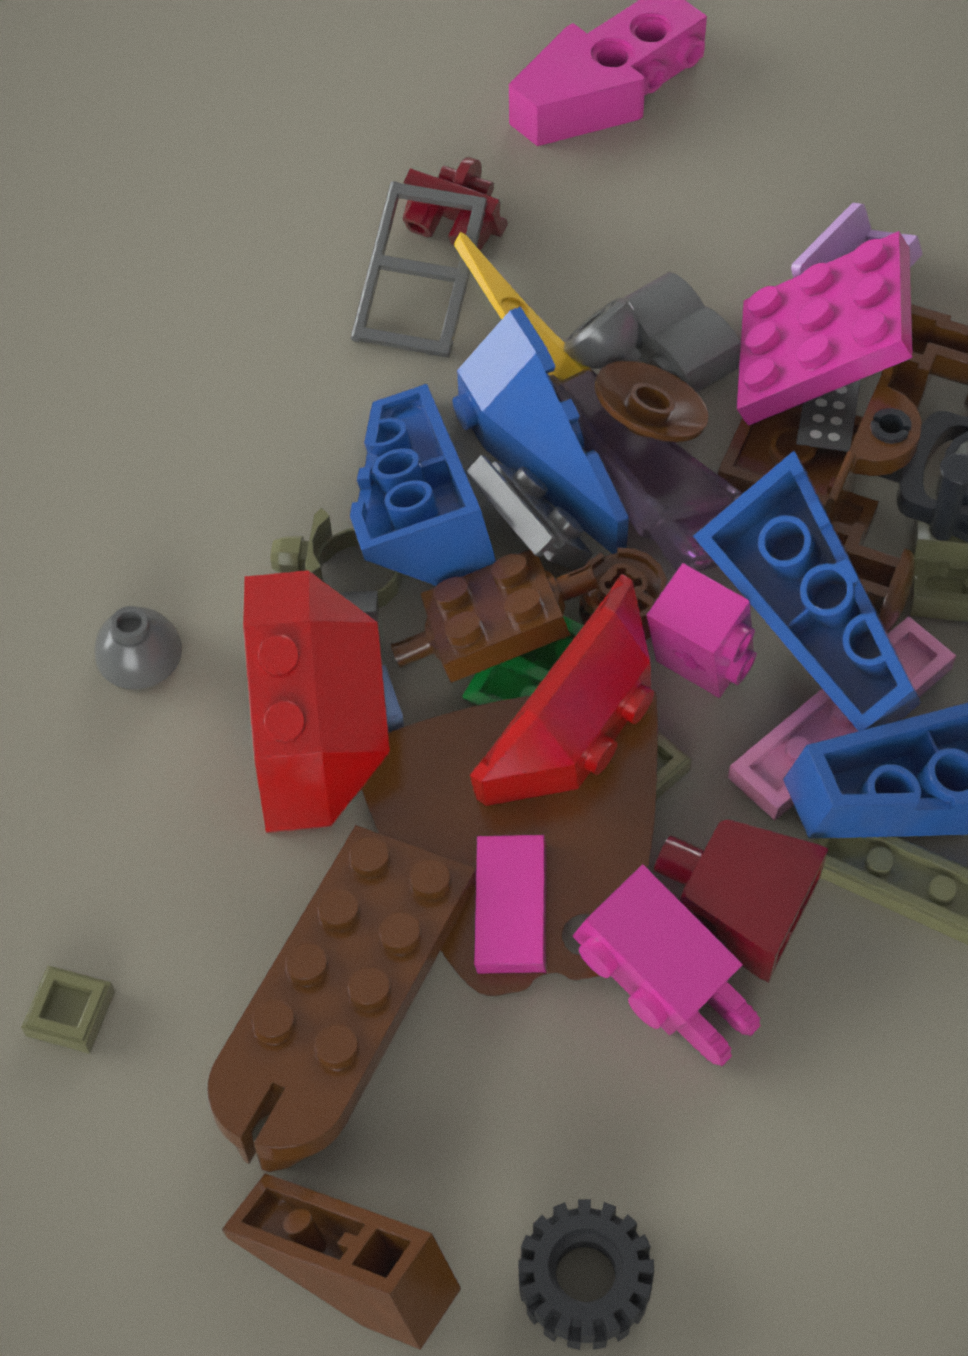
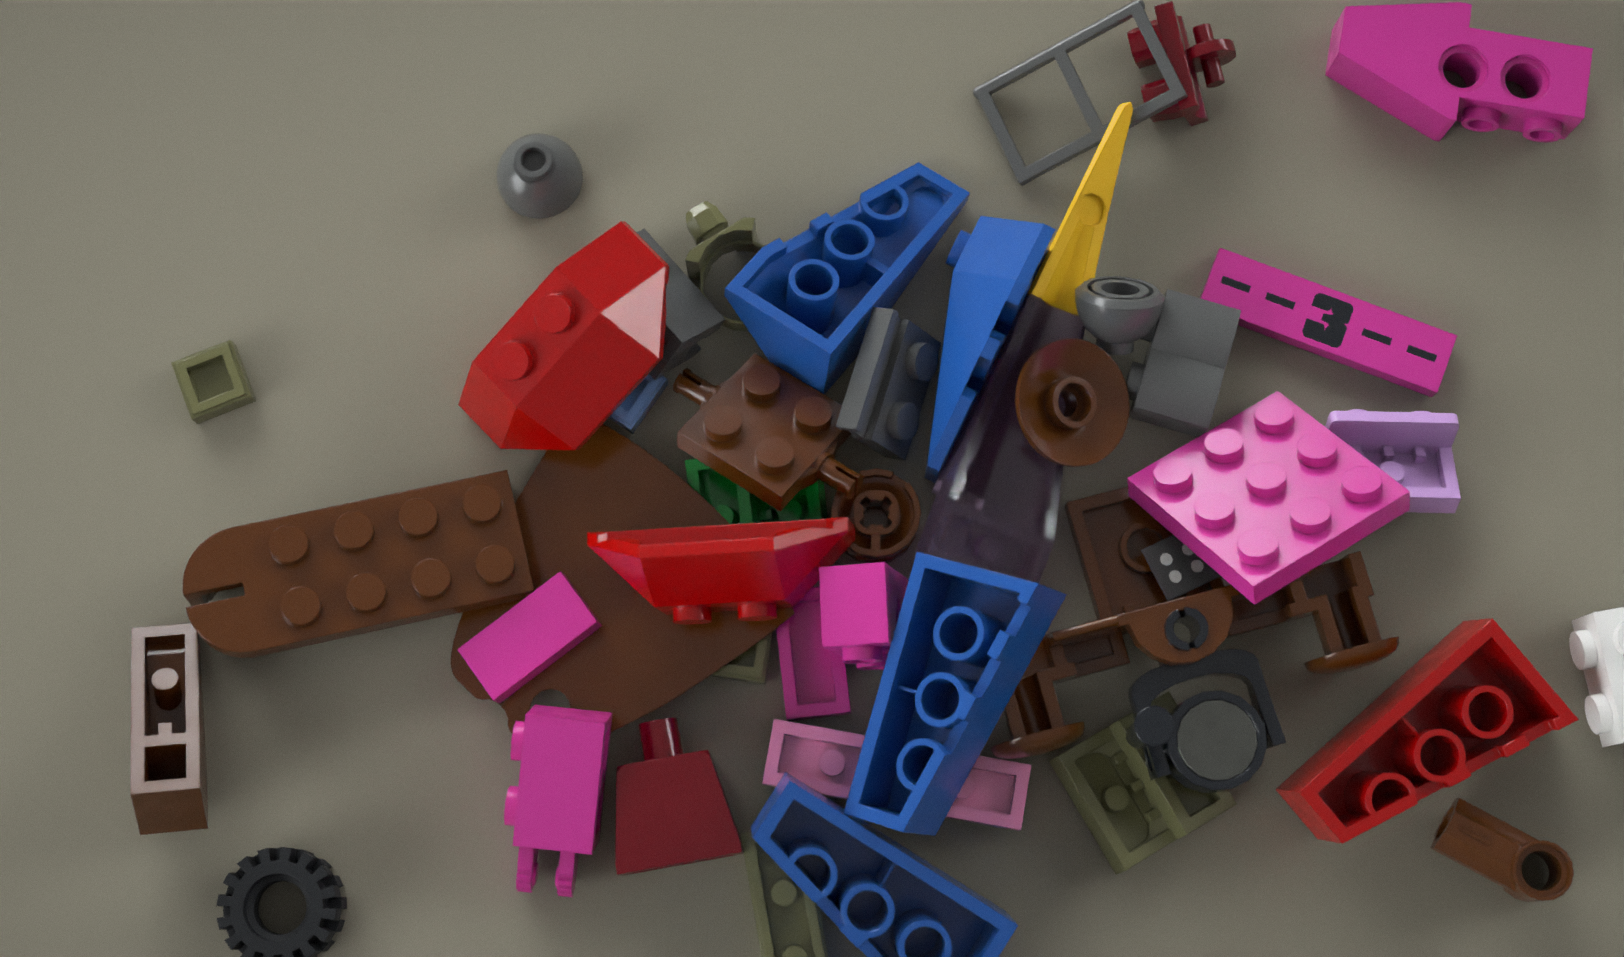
camera: 50 degrees right, 20 degrees up
none -> dark pink tile [776,586,851,721]
none -> dark pink tile [1200,248,1457,397]

